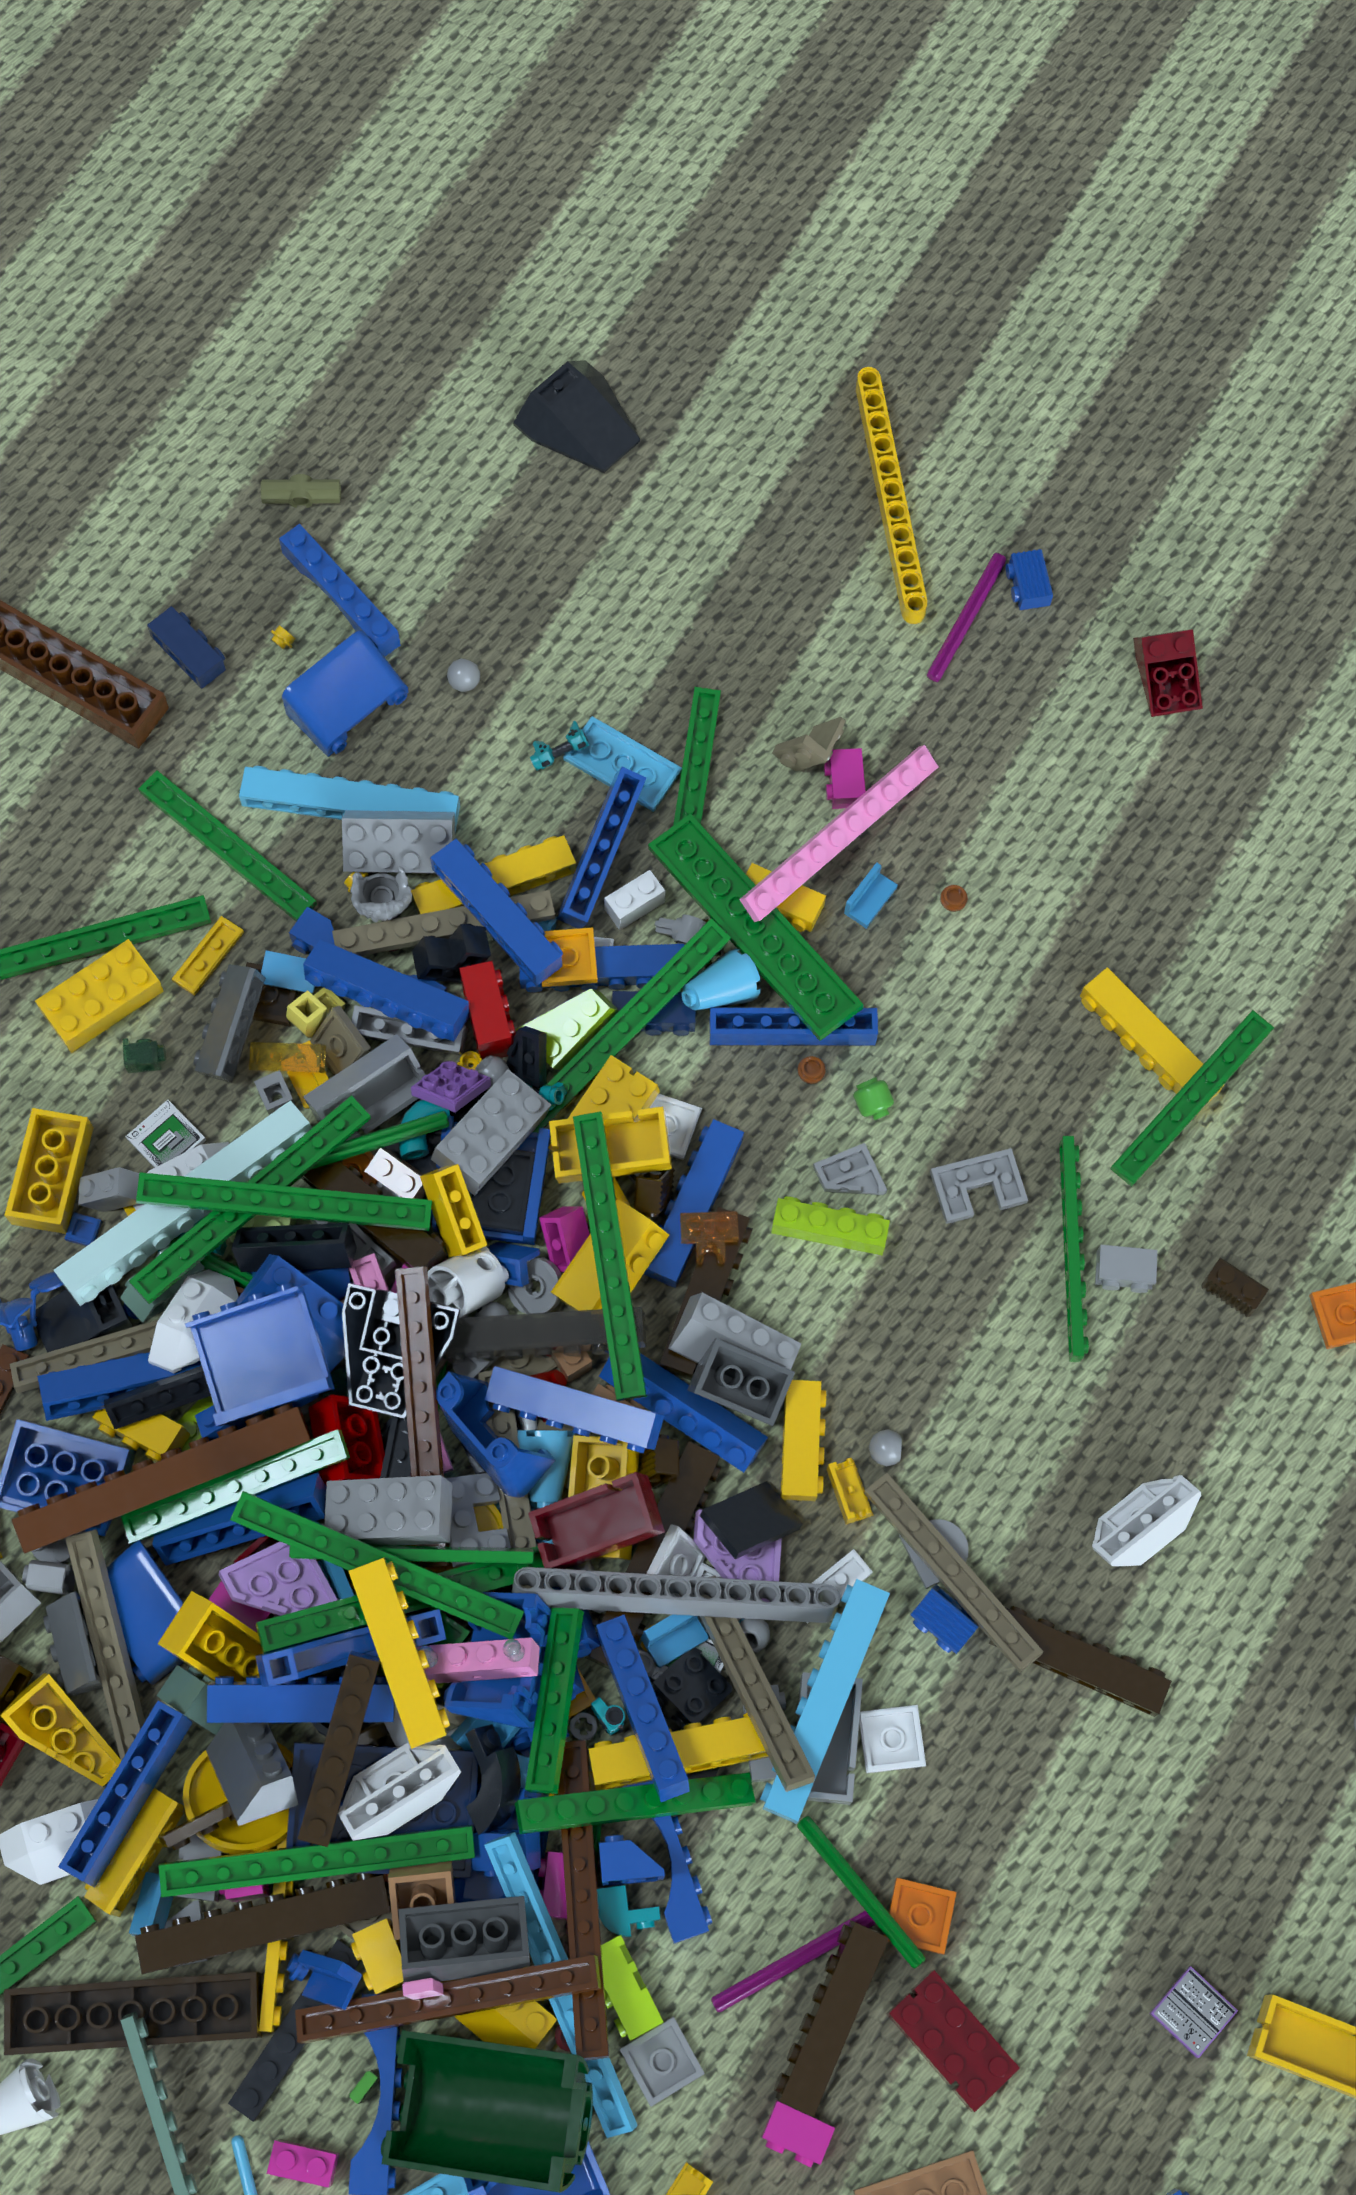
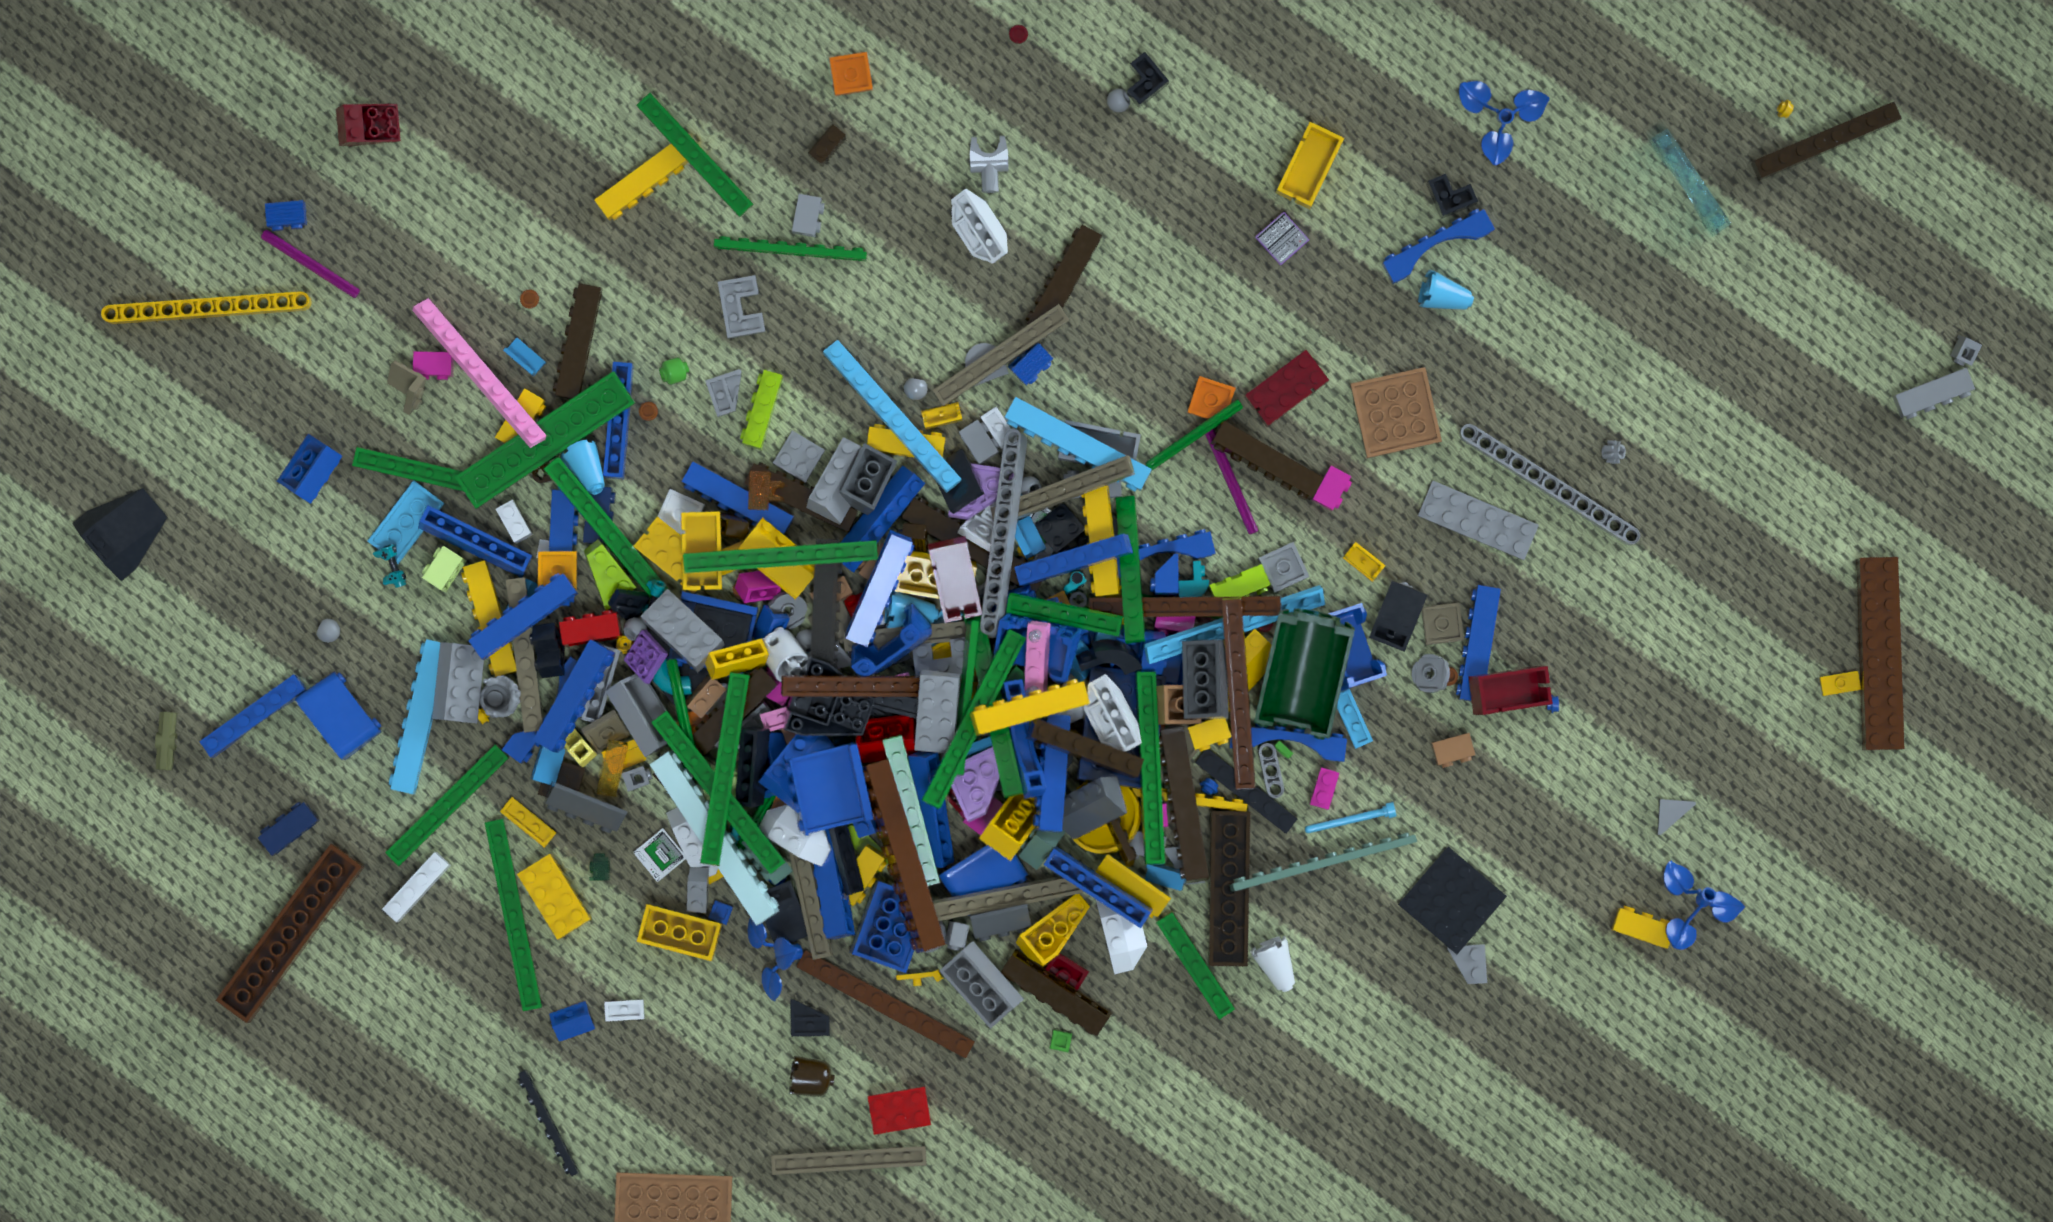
camera: 80 degrees left, 15 degrees up
yellow plate [271,625,295,650] -> none
blue panel [297,1950,362,2010] -> none
bright pink tile [402,1978,444,2000] -> none
light grey axle [655,914,706,944] -> none
white tile [859,1705,926,1773] -> none
none -> blue slope [277,434,342,504]
none -> white brick [382,852,451,922]
none -> yellowish green brick [422,546,466,593]
none -> dark brown brick [553,283,603,400]
none -> light grey plate [773,430,825,483]
none -> medium azure plate [823,340,961,493]
none -> light grey brick [959,420,1000,465]
none -> light grey connector [970,136,1009,193]
none -> light grey beam [1258,743,1284,798]

